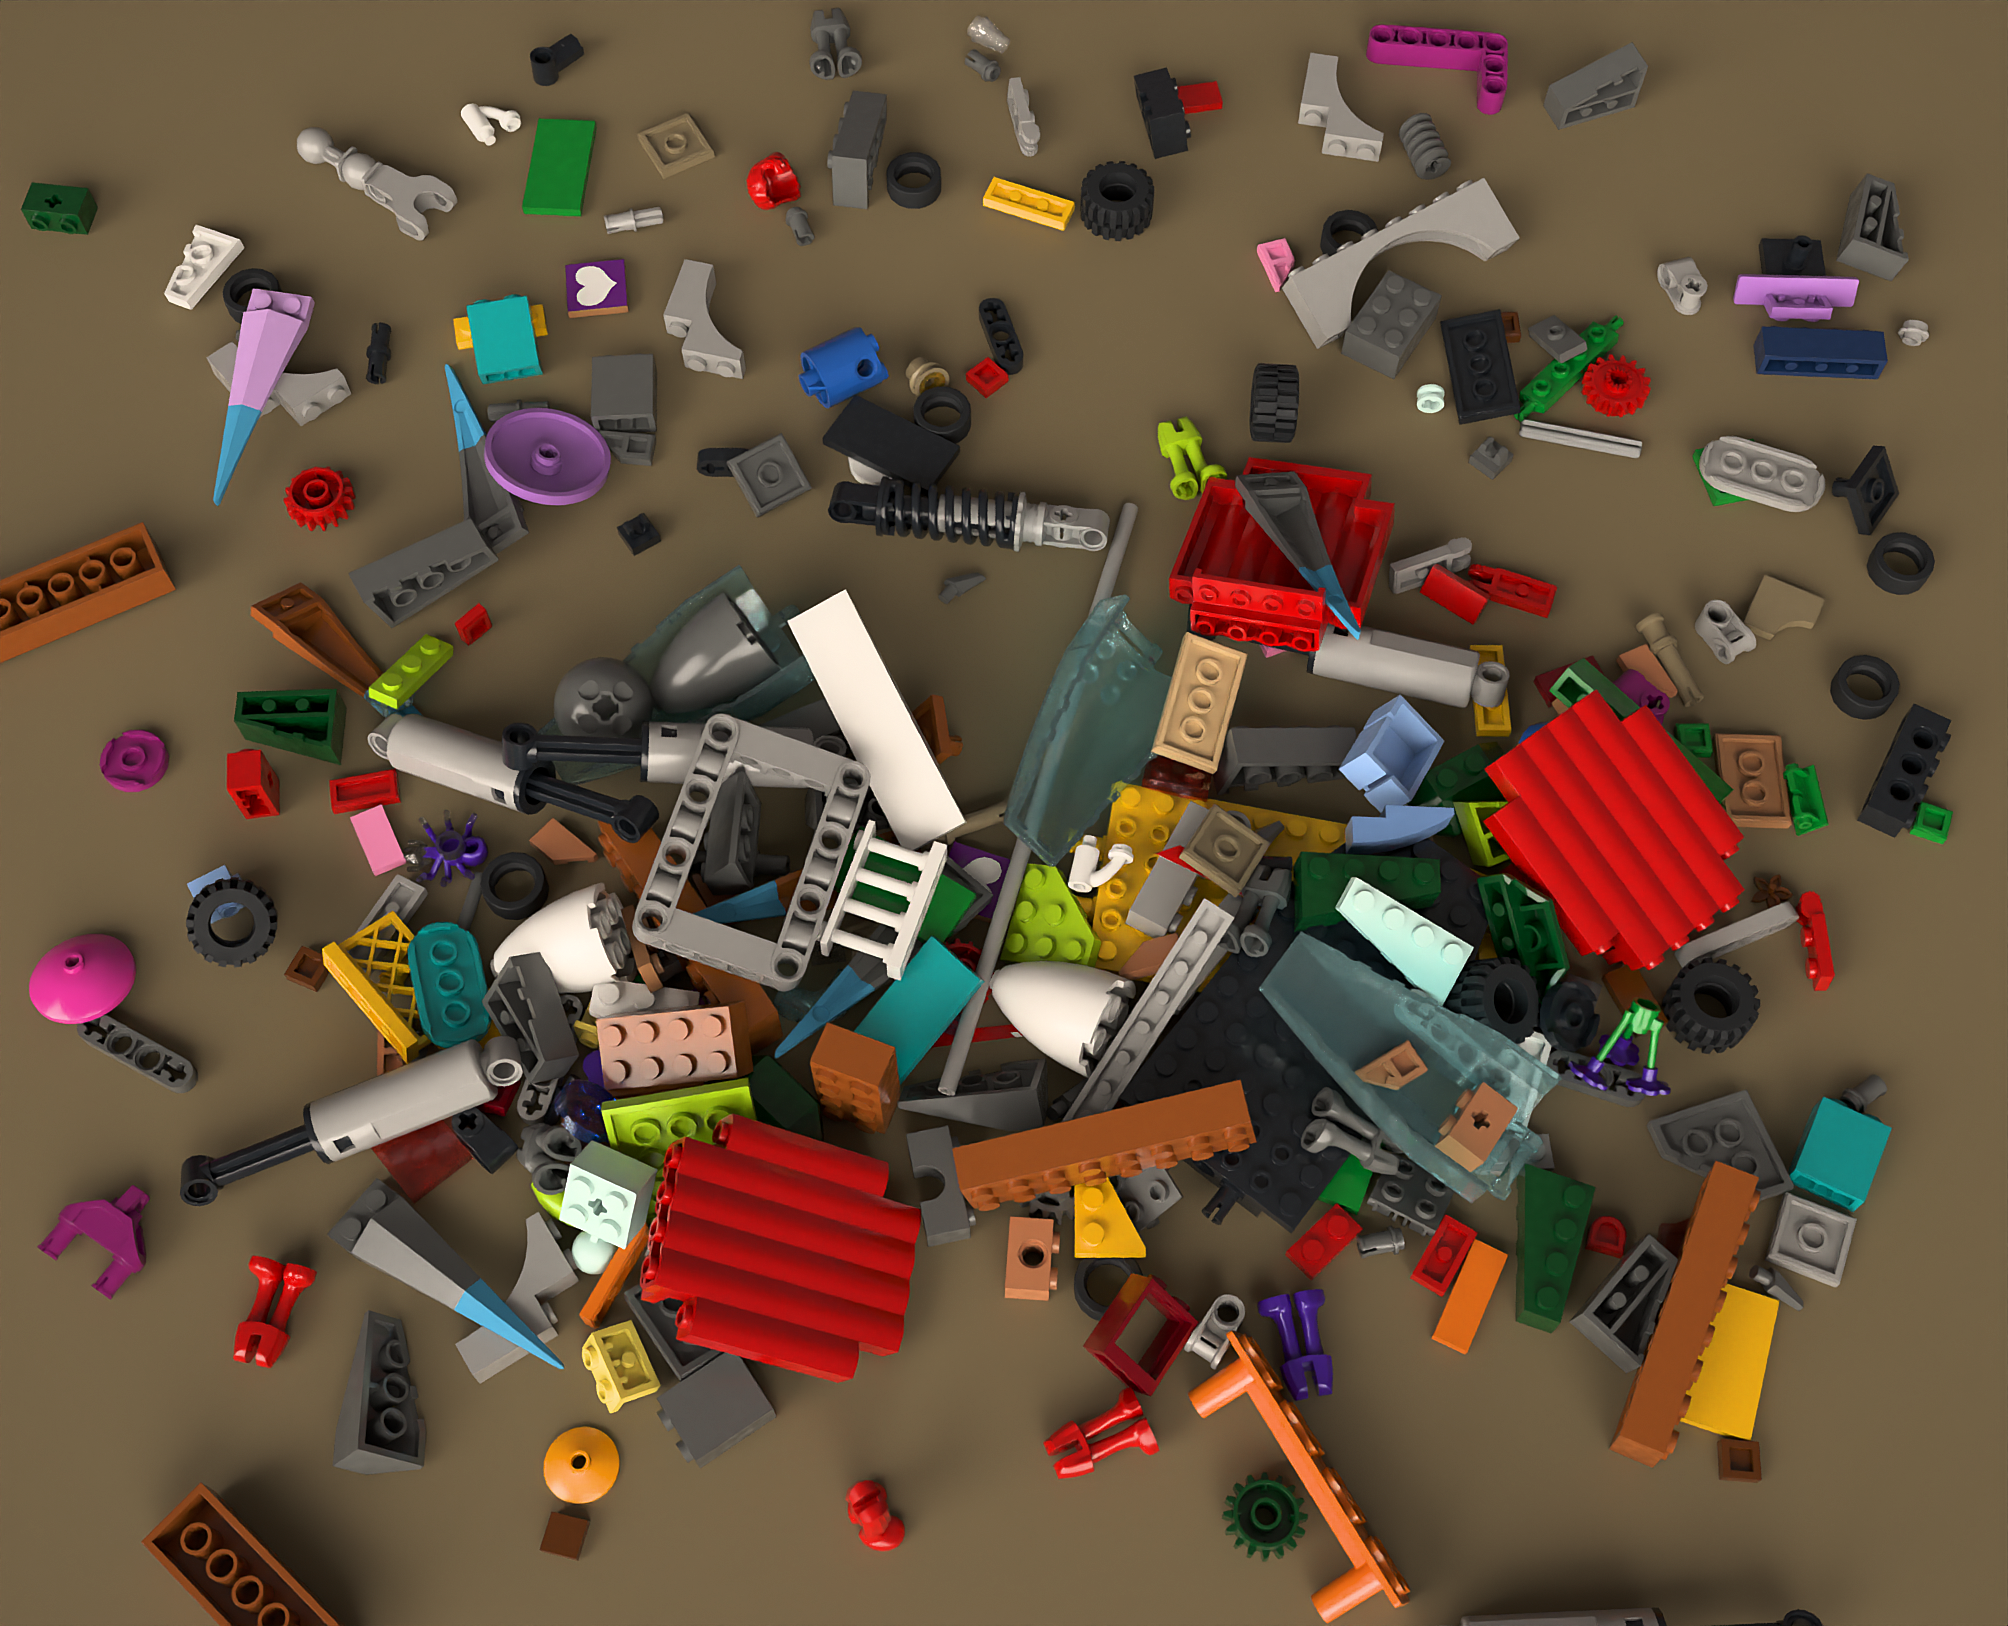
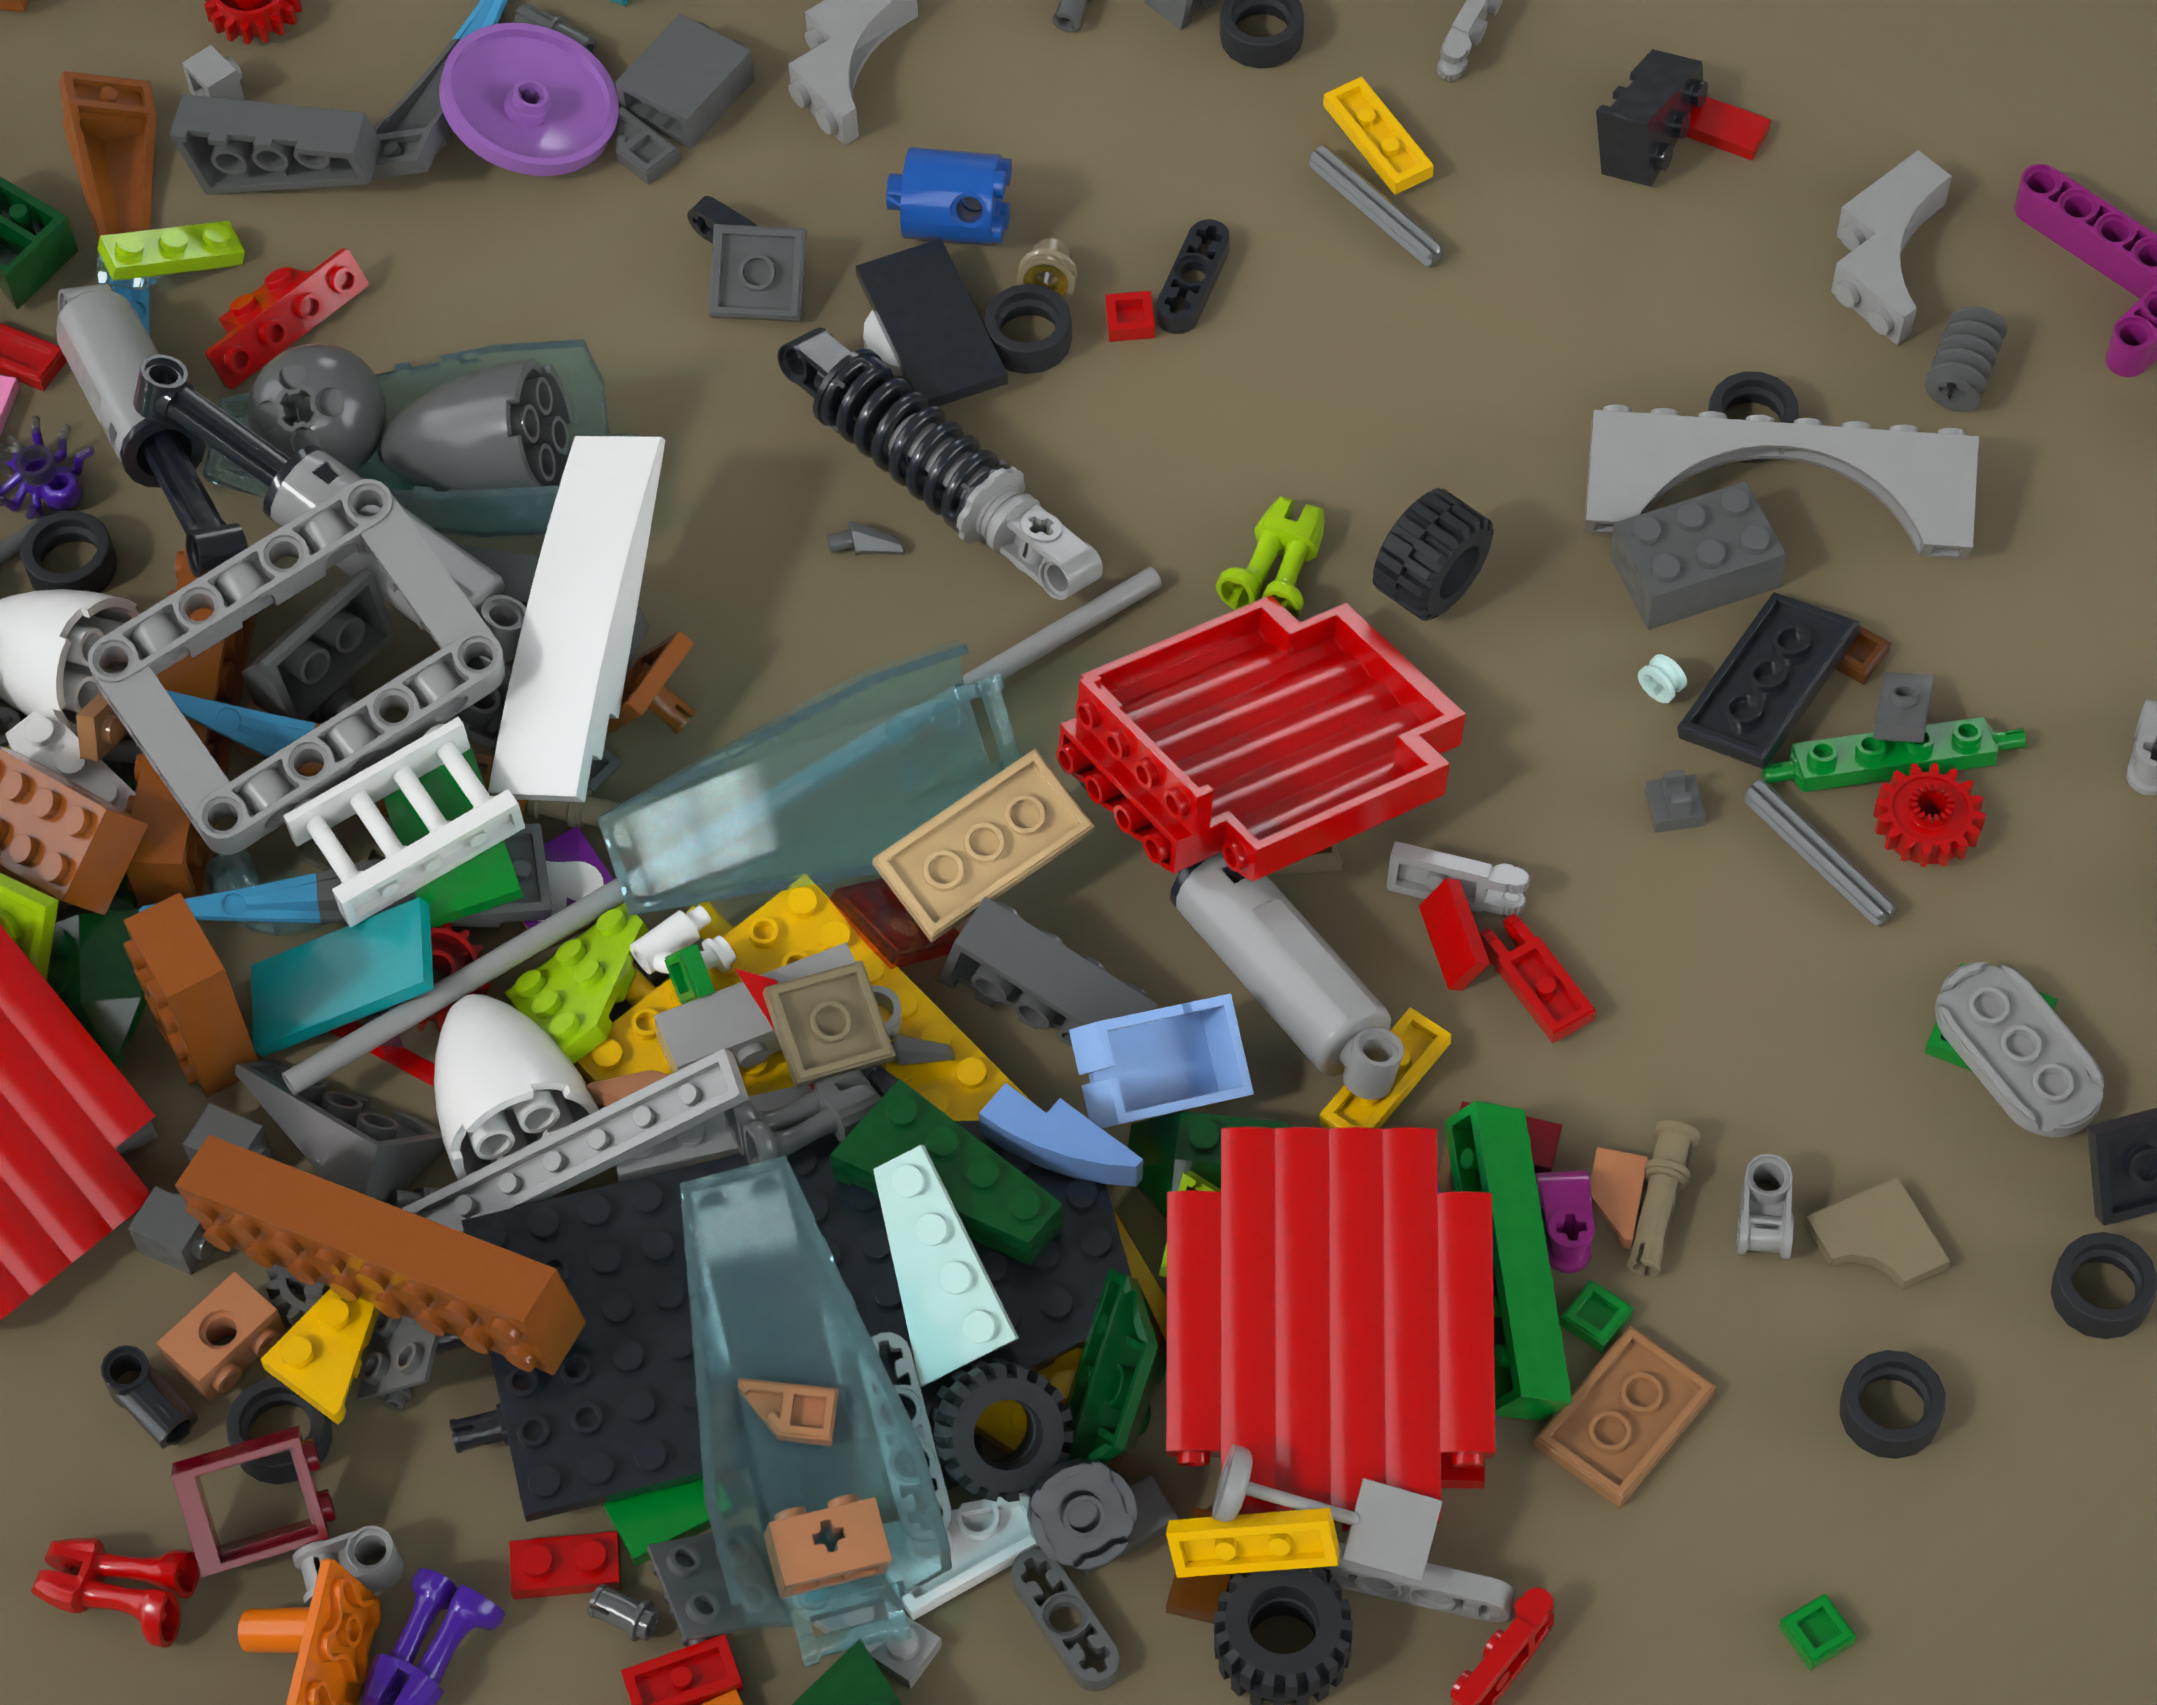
camera: 40 degrees right, 5 degrees down
red tile [455,603,492,646] -> none
nougat tile [529,818,599,865] -> none
black tile [617,513,661,556] -> none
black tyre [1080,161,1155,241] -> none
dark grey plate [1235,472,1361,640] -> none
bright pink tile [1257,238,1295,293] -> none
dark grey piece [1301,1087,1407,1175] -> none
plant [1568,997,1671,1096] -> none
reddish brown plant [1751,874,1793,908] -> none
green hinge [1783,763,1829,836] -> none
black brick [1857,704,1952,838] -> none
none -> black piece [101,1345,198,1449]
none -> light grey plate [182,45,245,100]
none -> red bracket [205,248,368,389]
none -> green tile [664,944,715,1005]
none -> yellow plate [1166,1508,1341,1578]
none -> light grey piece [1212,1444,1443,1582]
none -> axle [1309,145,1444,267]

